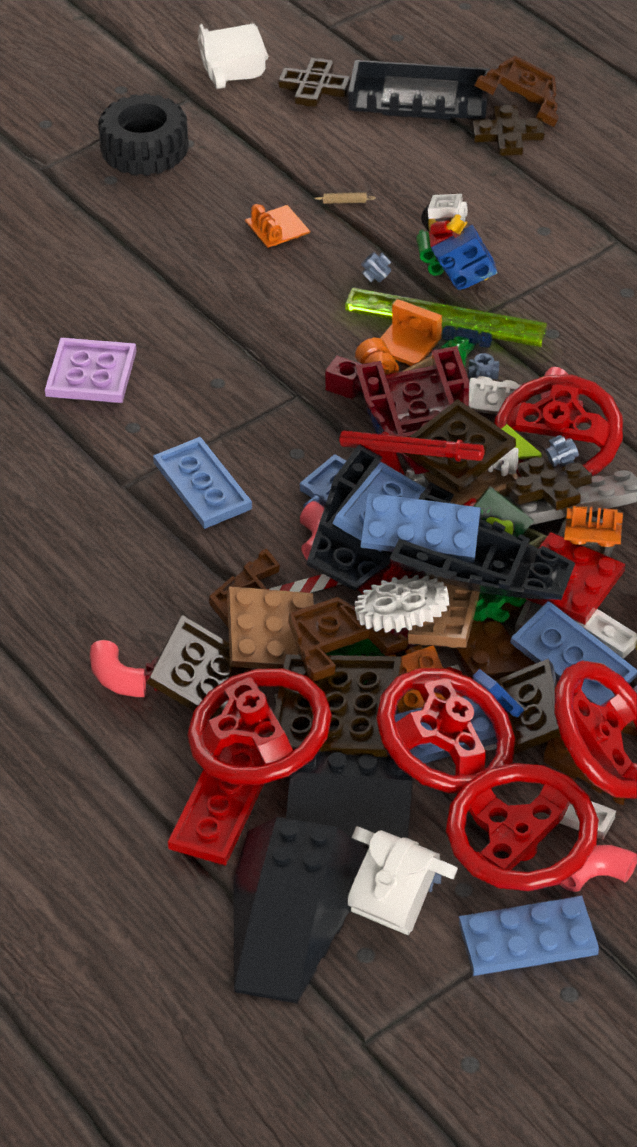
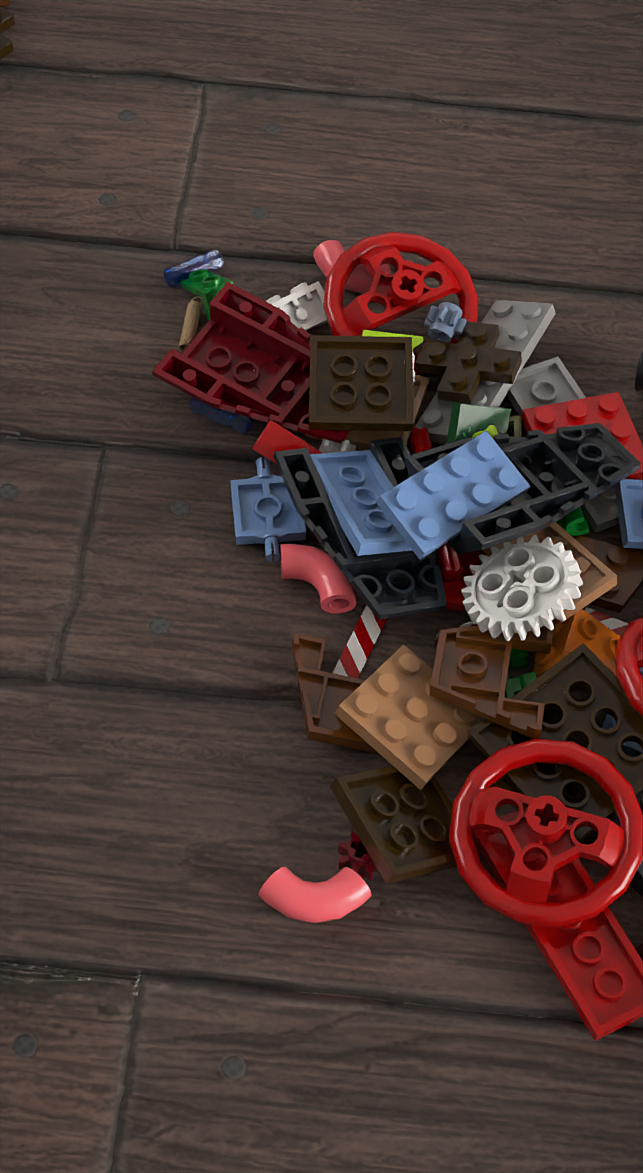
camera: 50 degrees left, 10 degrees up
medium blue plate [153,437,252,529] -> none
dark red brick [325,355,362,399] -> none
red axle [339,431,485,462] -> none
clear neon green plate [345,288,547,347] -> none
orange wheel [355,338,399,375] -> none
sand blue gear [361,252,392,283] -> none
orange bracket [380,299,442,366] -> none
blue piece [416,205,498,290] -> none
white bracket [428,194,467,222] -> none
sand blue gear [468,353,499,381] -> none
orange hinge [564,506,623,547] -> none

